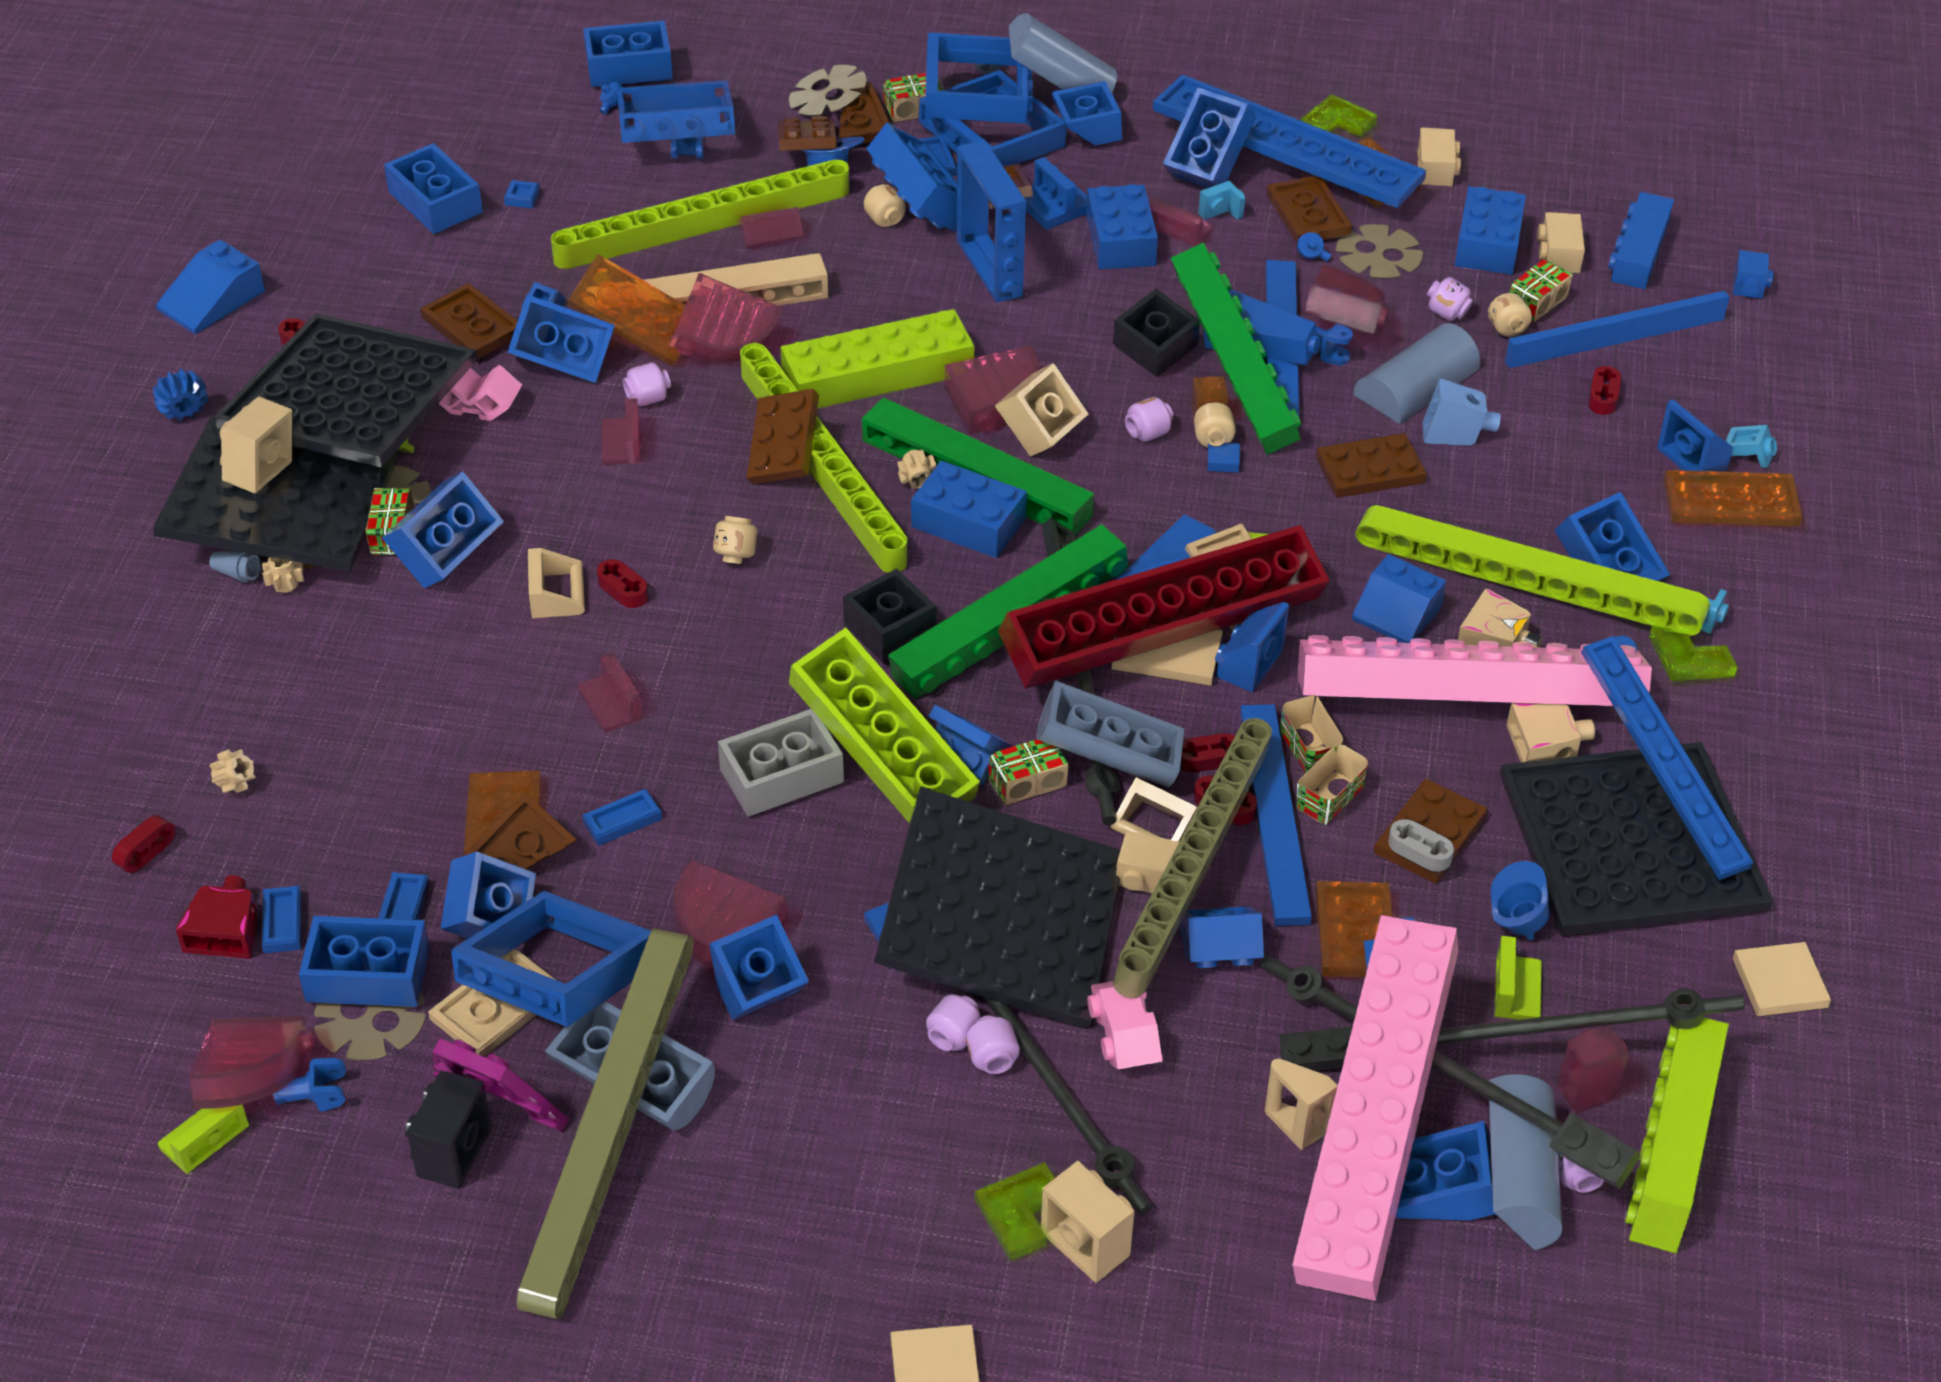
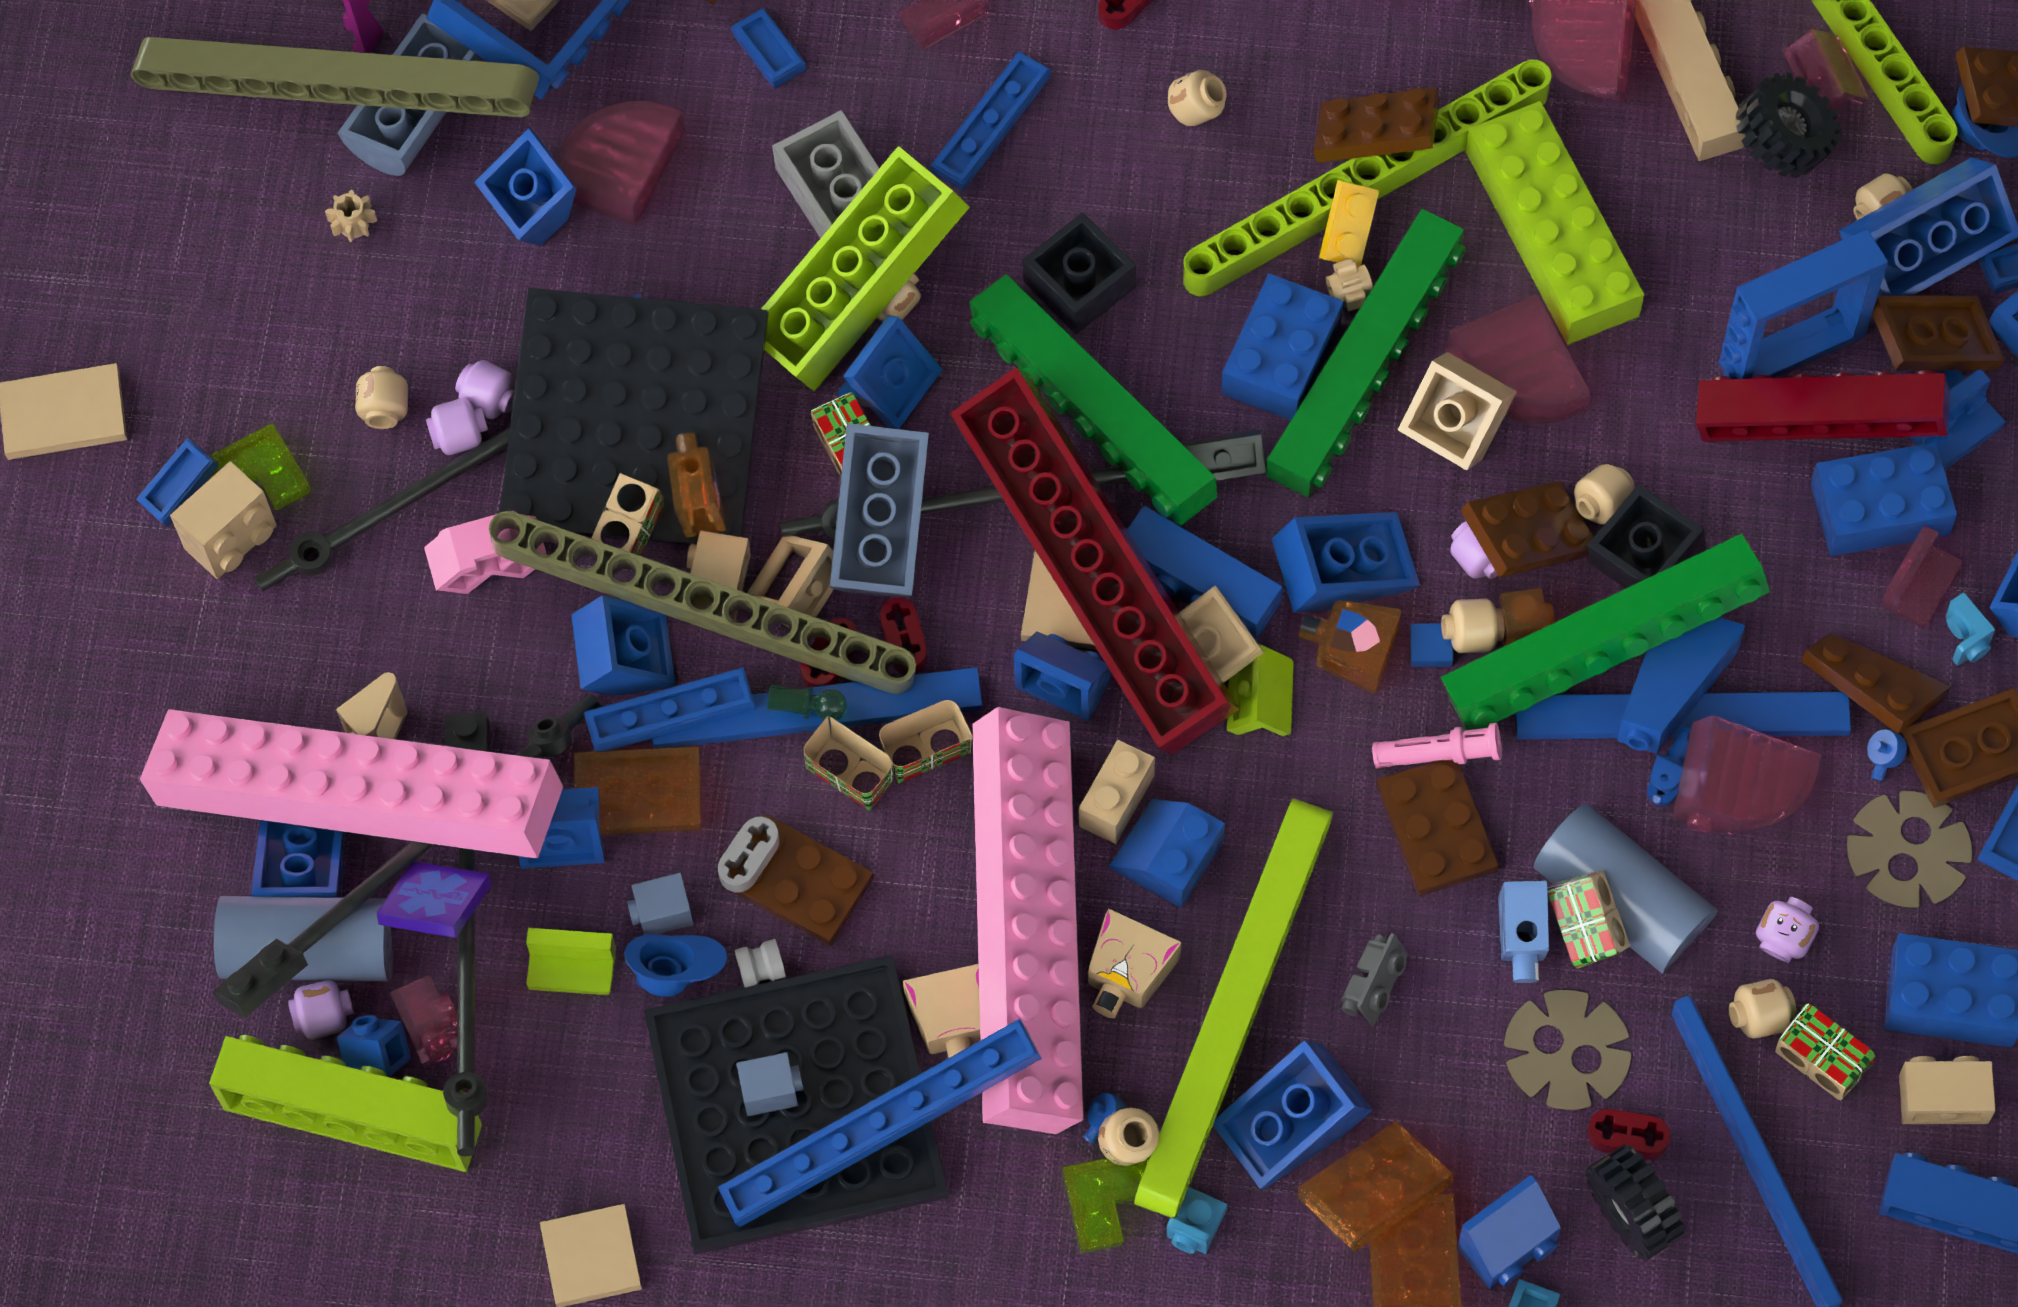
camera: 90 degrees right, 20 degrees up
none -> blue tile [136,437,220,527]
none -> tan gear [325,190,377,242]
none -> blue brick [337,1015,411,1077]
none -> tan head [355,366,408,429]
none -> dark purple tile [376,861,491,938]
none -> blue tile [584,667,755,754]
none -> tan piece [591,473,664,556]
none -> sand blue brick [627,872,694,935]
none -> clear orange torso [667,433,726,538]
none -> light grey wheel [734,939,786,988]
none -> sand blue brick [736,1052,803,1116]
none -> clear green pin [767,684,847,722]
none -> blue tile [930,51,1051,191]
none -> tan brick [1079,739,1155,844]
none -> tan head [1098,1107,1159,1166]
none -> blue slope [1271,512,1420,613]
none -> clear orange torso [1298,600,1402,695]
none -> clear orange plate [1298,1121,1453,1252]
none -> yellow plate [1319,180,1379,267]
none -> dark grey hinge [1341,933,1408,1027]
none -> bright pink pin [1372,723,1502,769]
none -> reddish brown plate [1460,481,1593,578]
none -> dark tan piece [1504,990,1631,1110]
none -> piece [1547,870,1630,969]
none -> tan head [1574,464,1635,525]
none -> black bush [1585,1144,1685,1260]
none -> dark red brick [1696,370,1950,442]
none -> black bush [1736,72,1841,178]
none -> reddish brown wing [1801,632,1951,734]

